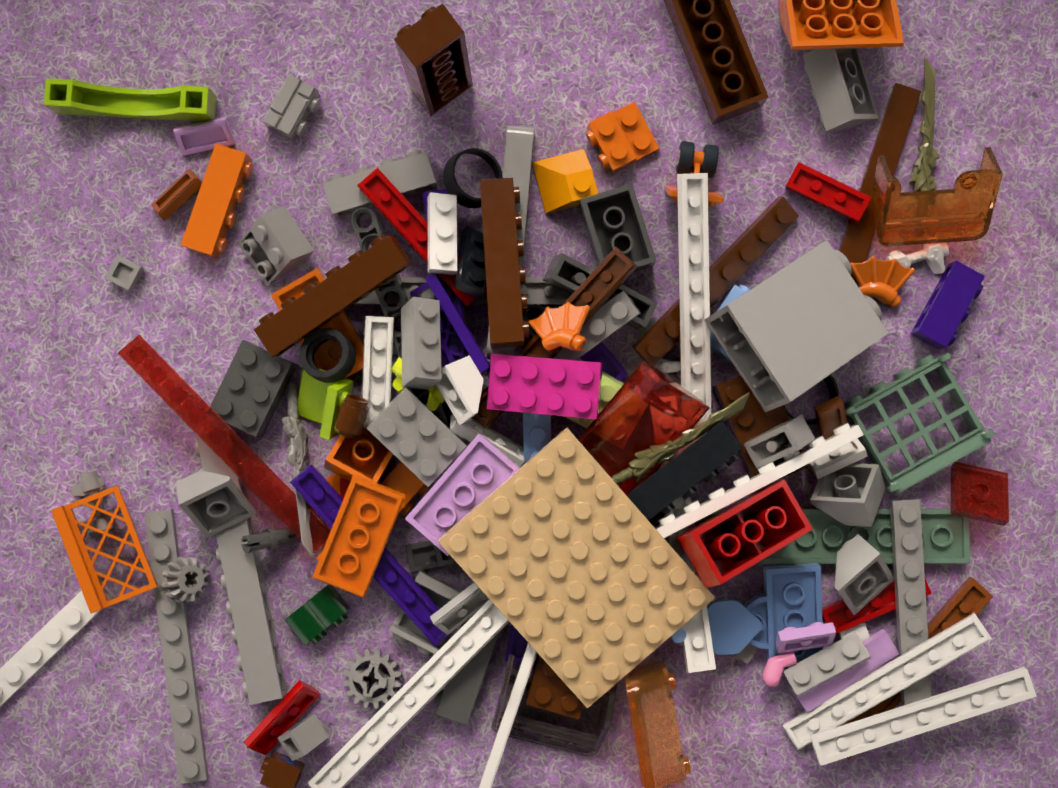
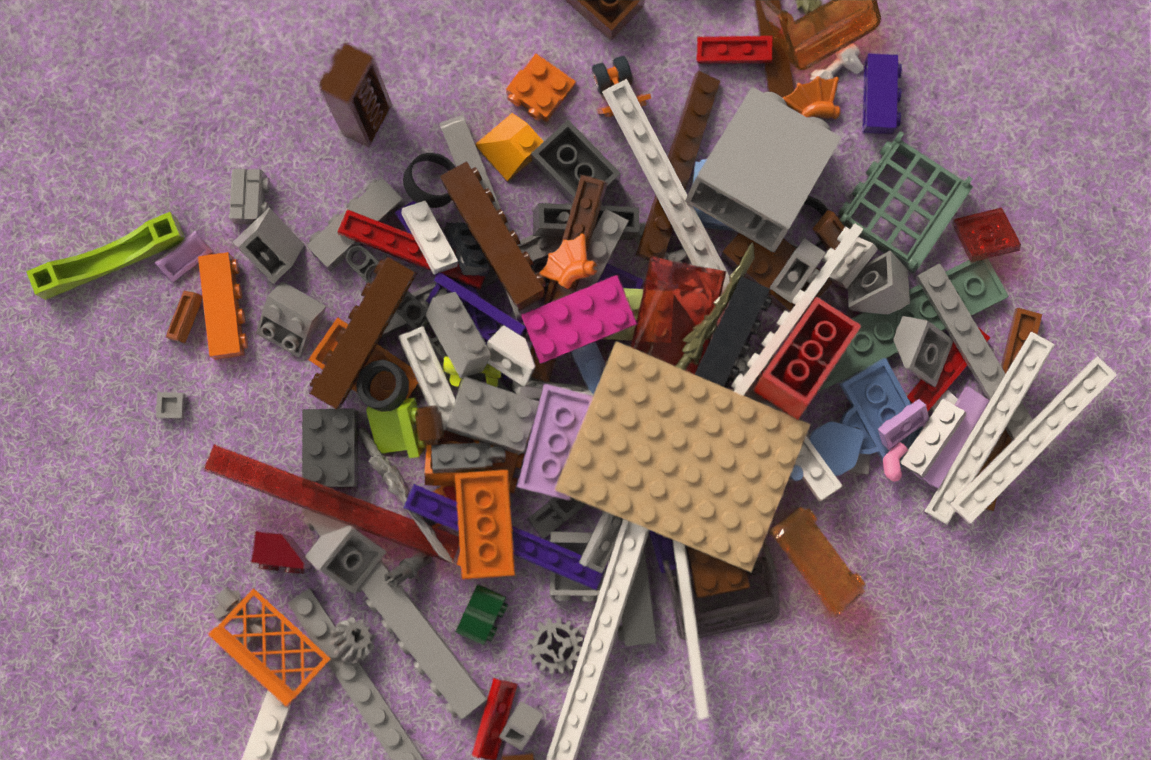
camera: 30 degrees left, 5 degrees down
none -> light grey slope [232,208,304,284]
none -> dark red slope [251,531,313,574]
none -> dark grey hinge [431,443,506,473]

